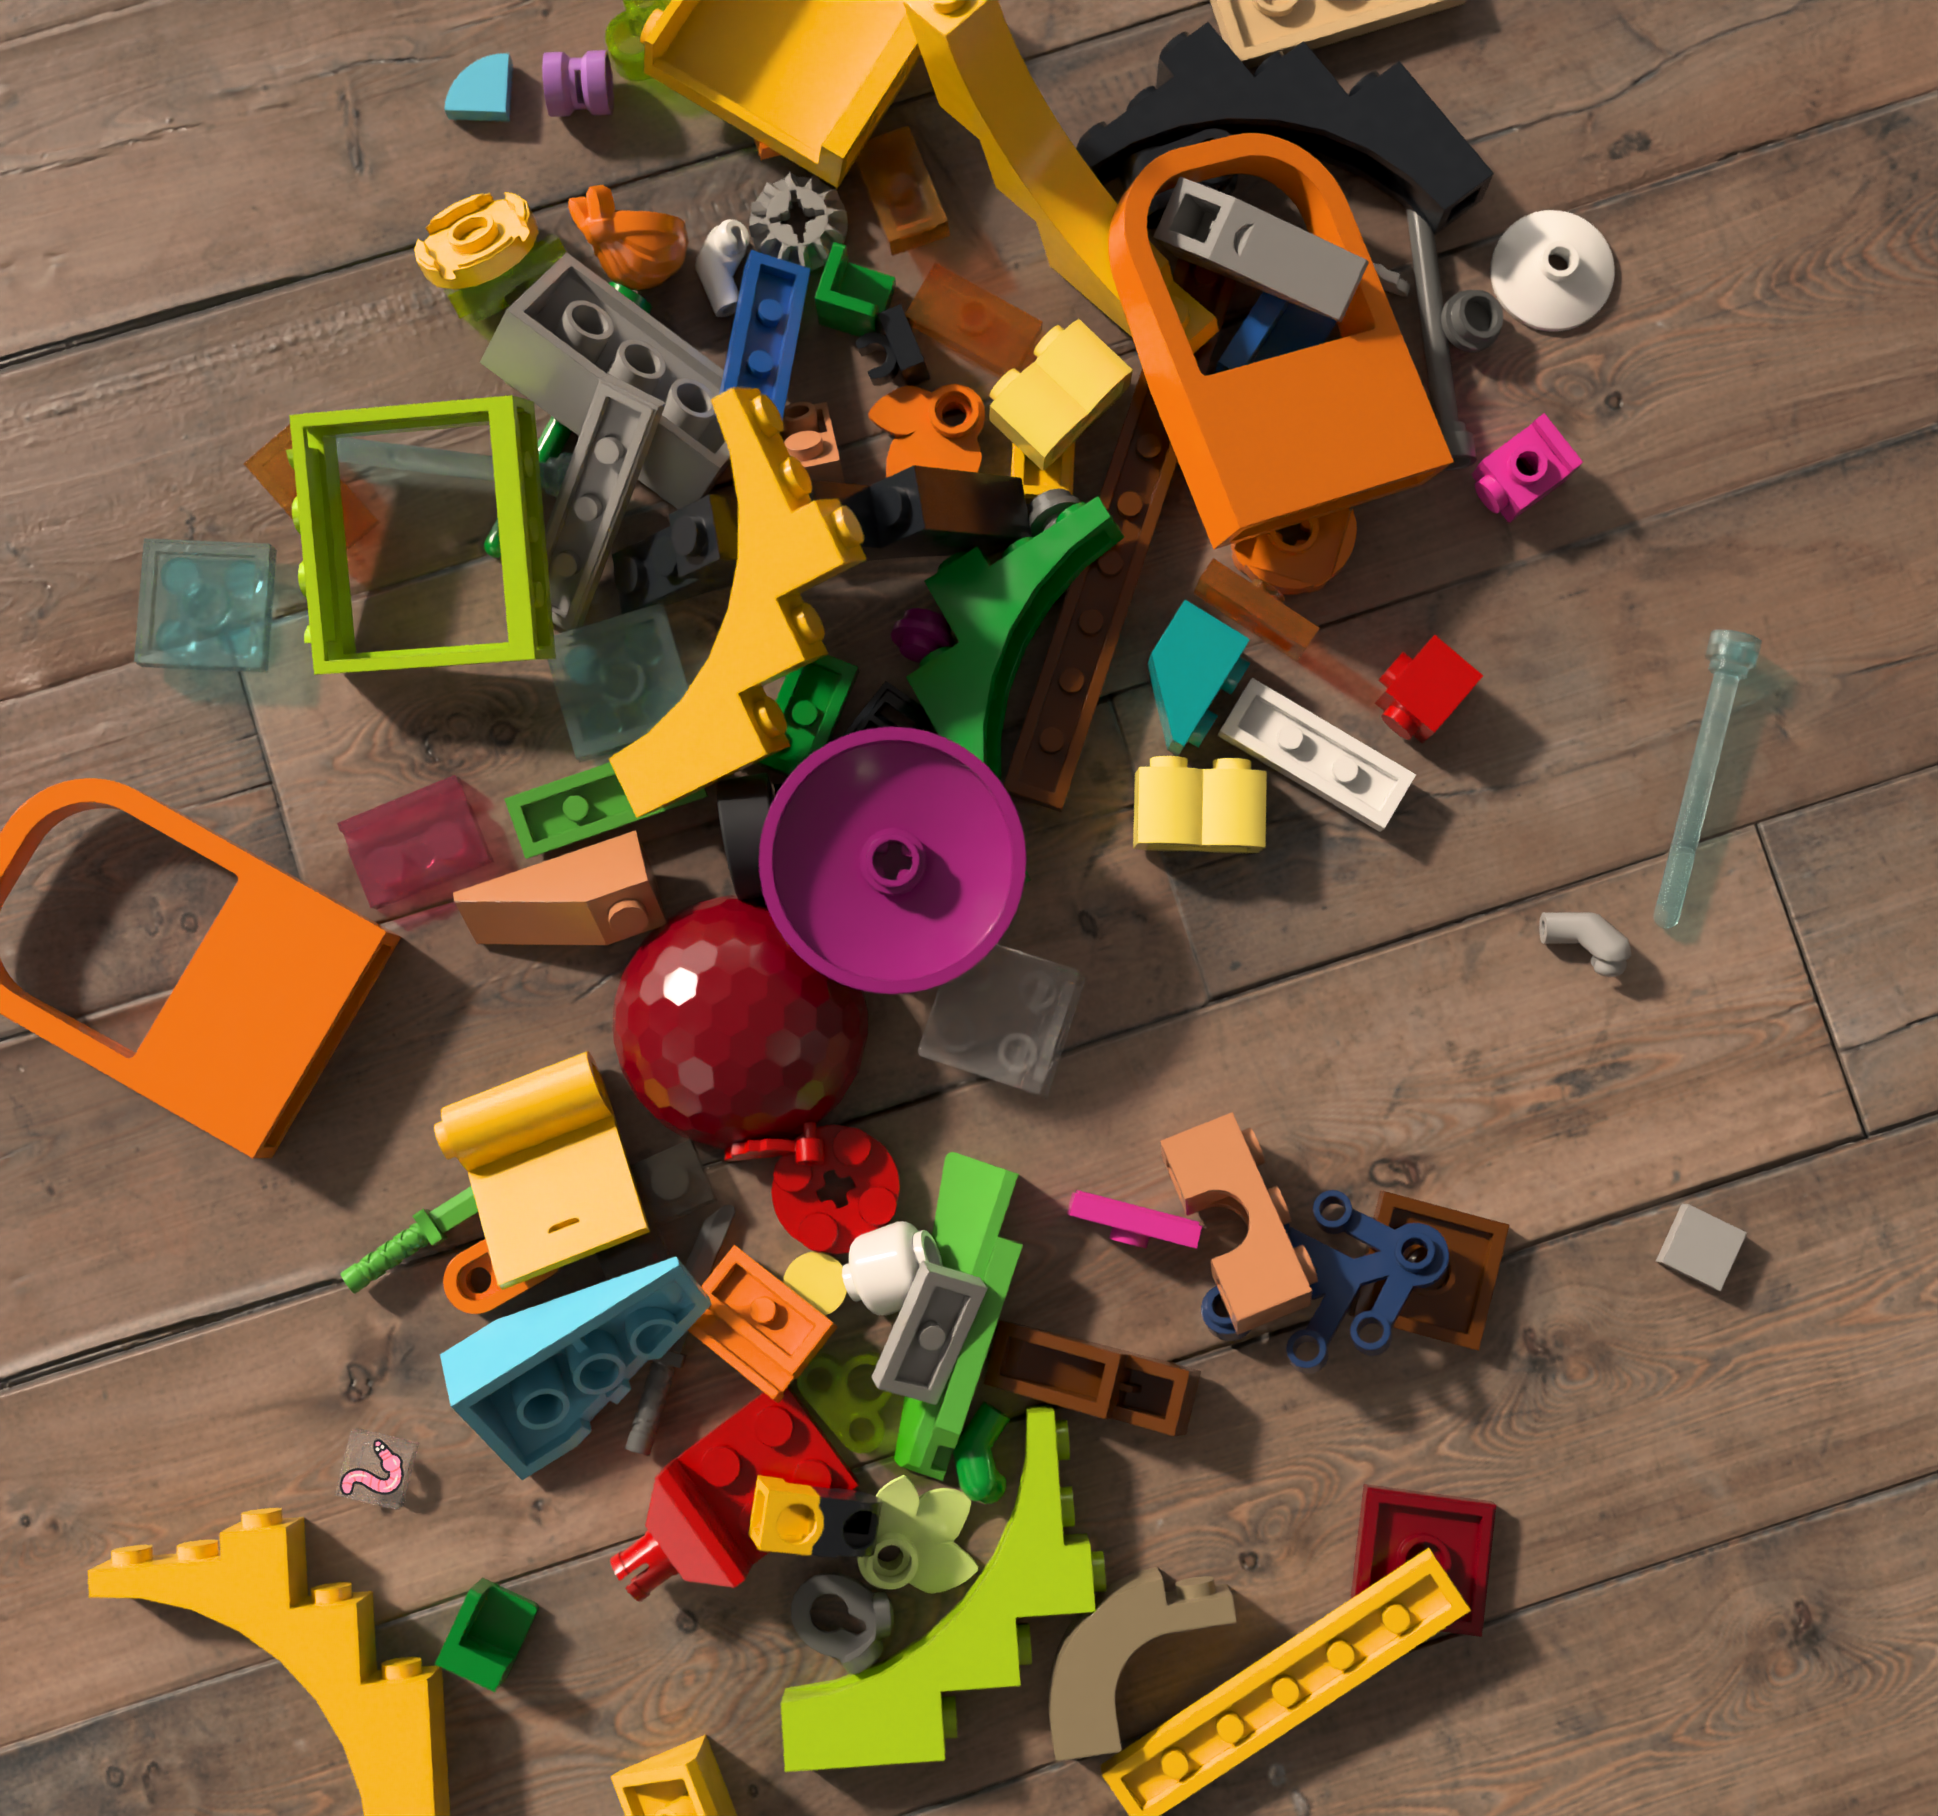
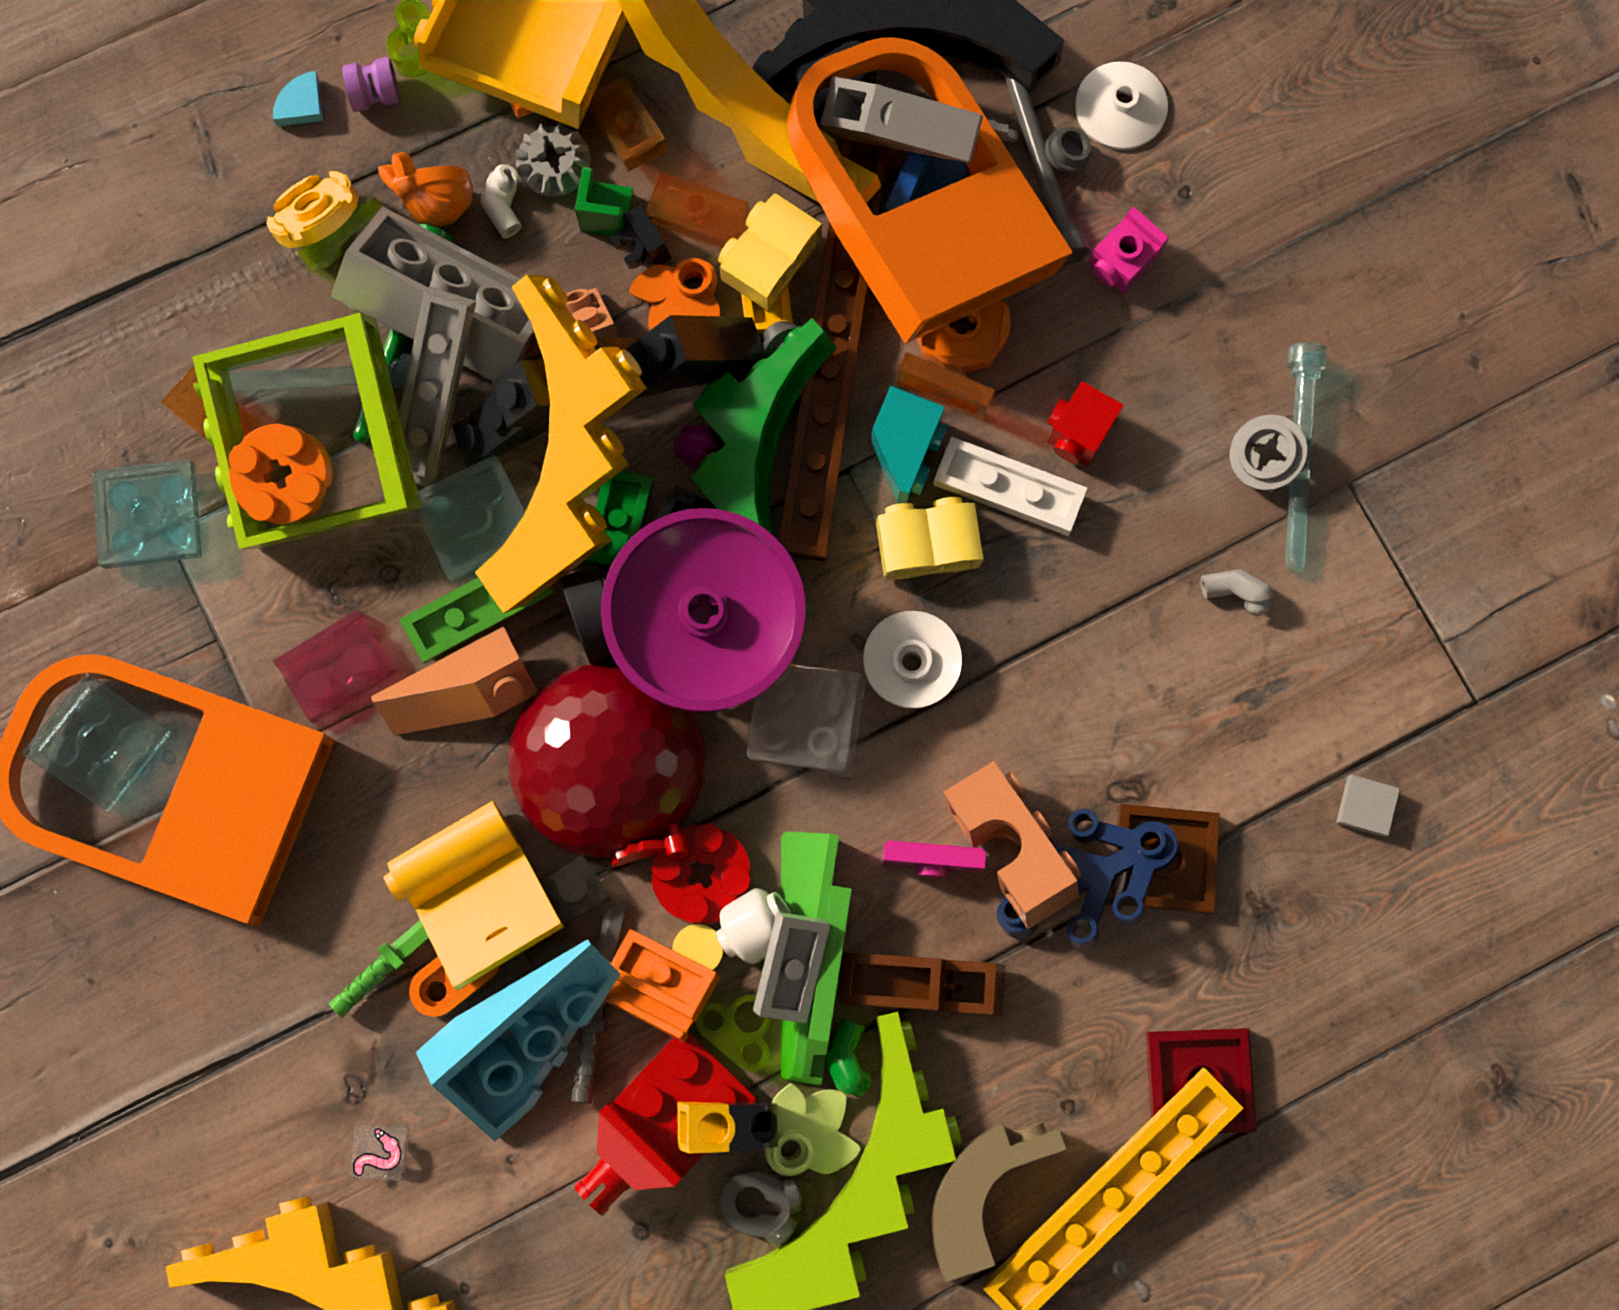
camera: 10 degrees left, 5 degrees down
green panel [435,1578,539,1692] -> none
blue plate [715,250,810,420] -> none
none -> clear light blue plate [22,672,171,812]
none -> orange plate [228,424,333,524]
none -> white dish [863,611,962,709]
none -> light grey gear [1229,415,1309,492]

